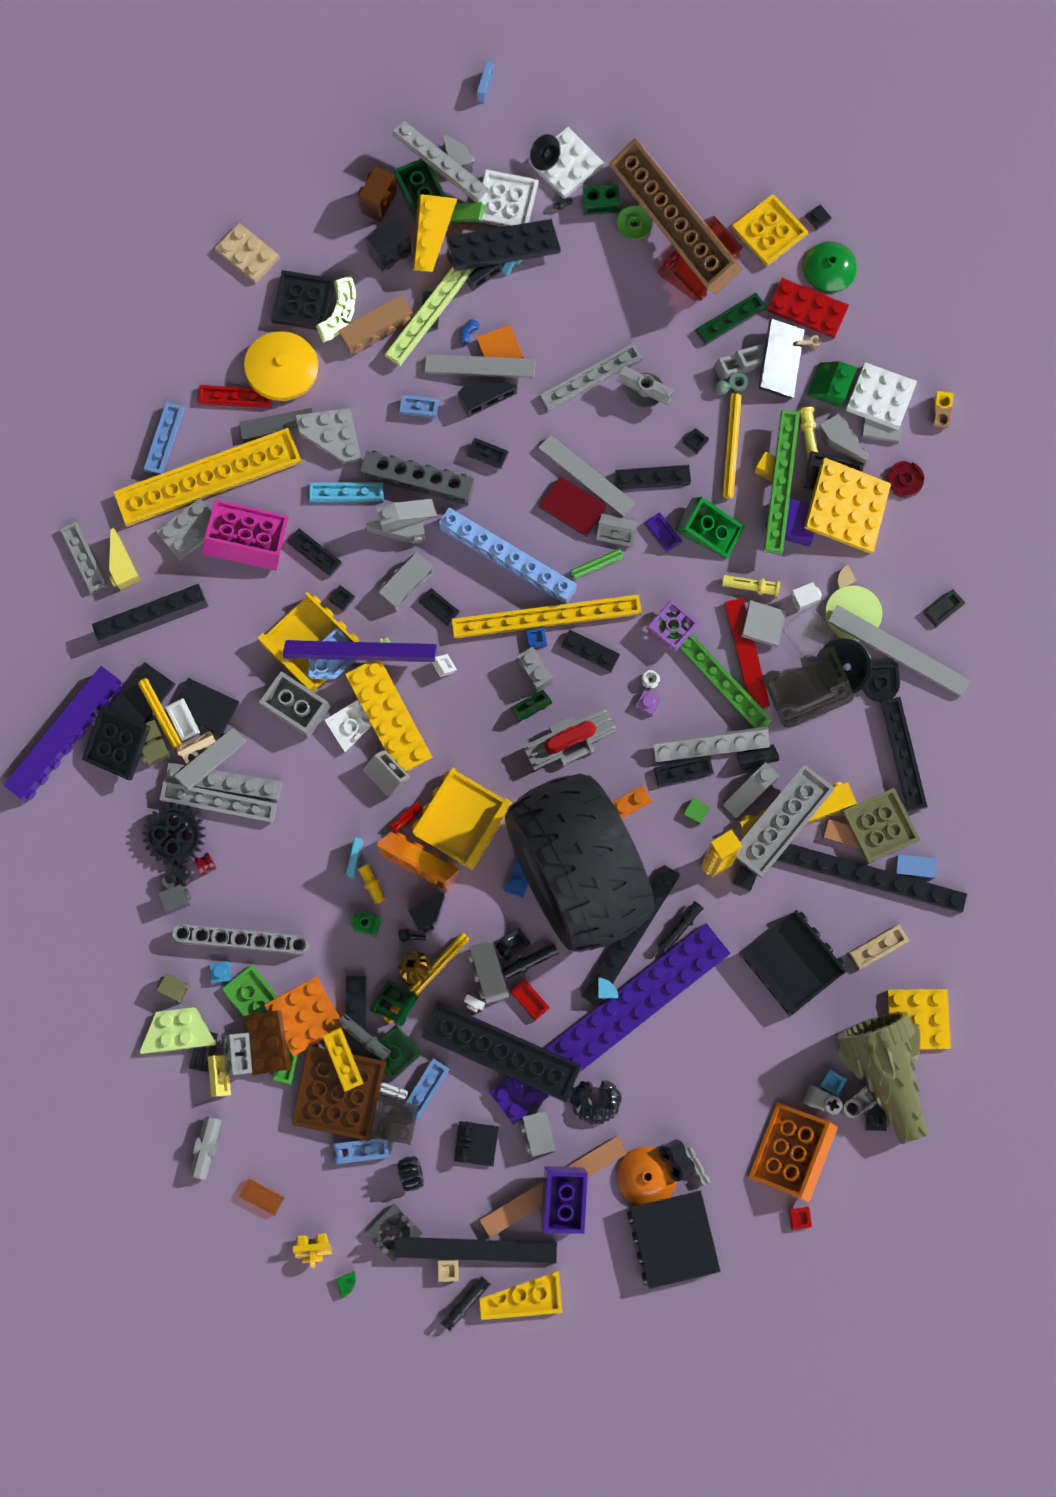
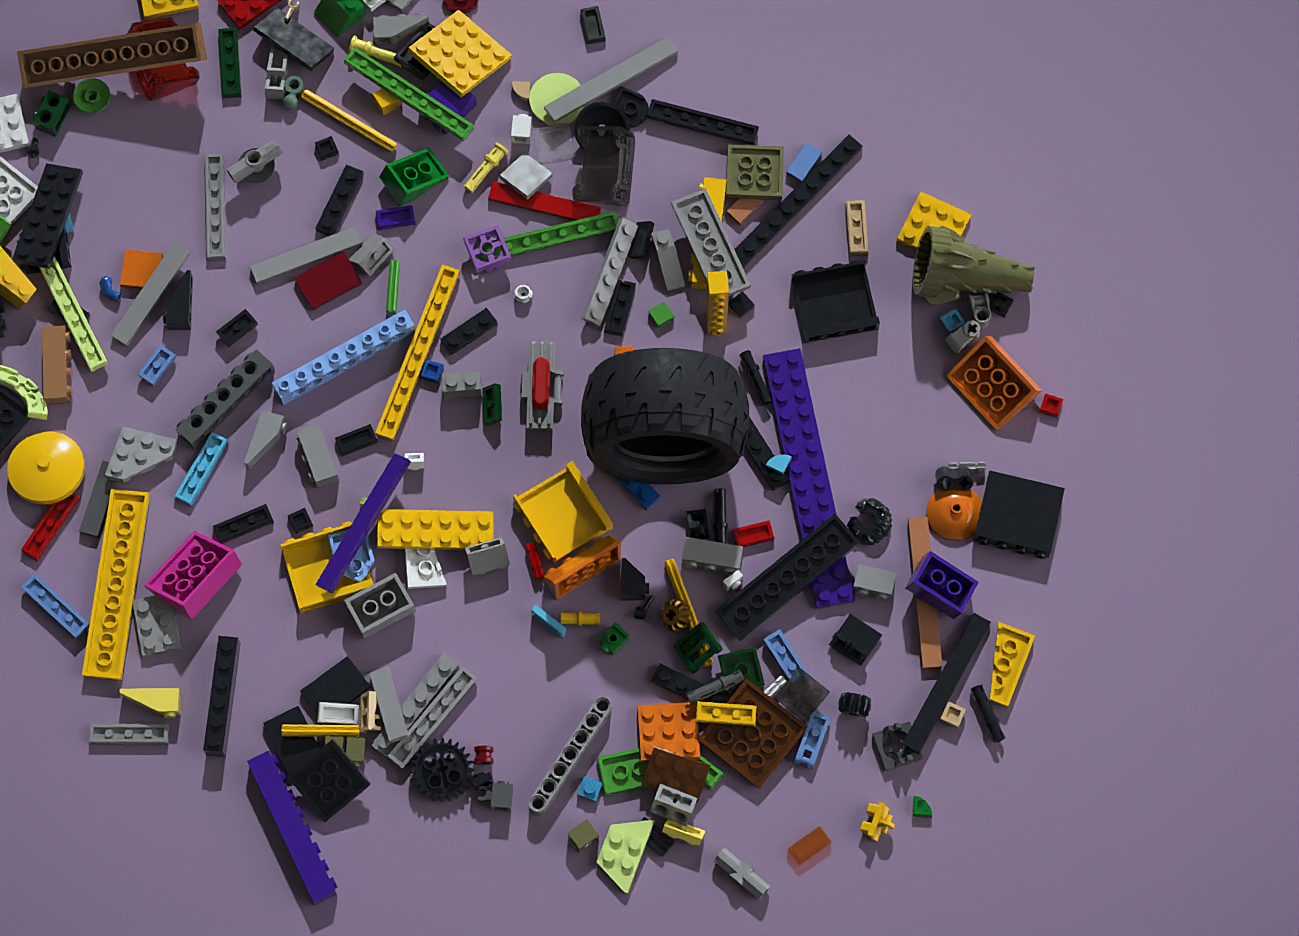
camera: 65 degrees left, 5 degrees down
light grey slope [376,499,437,532] -> none
medium lavender plate [635,690,661,716] -> none

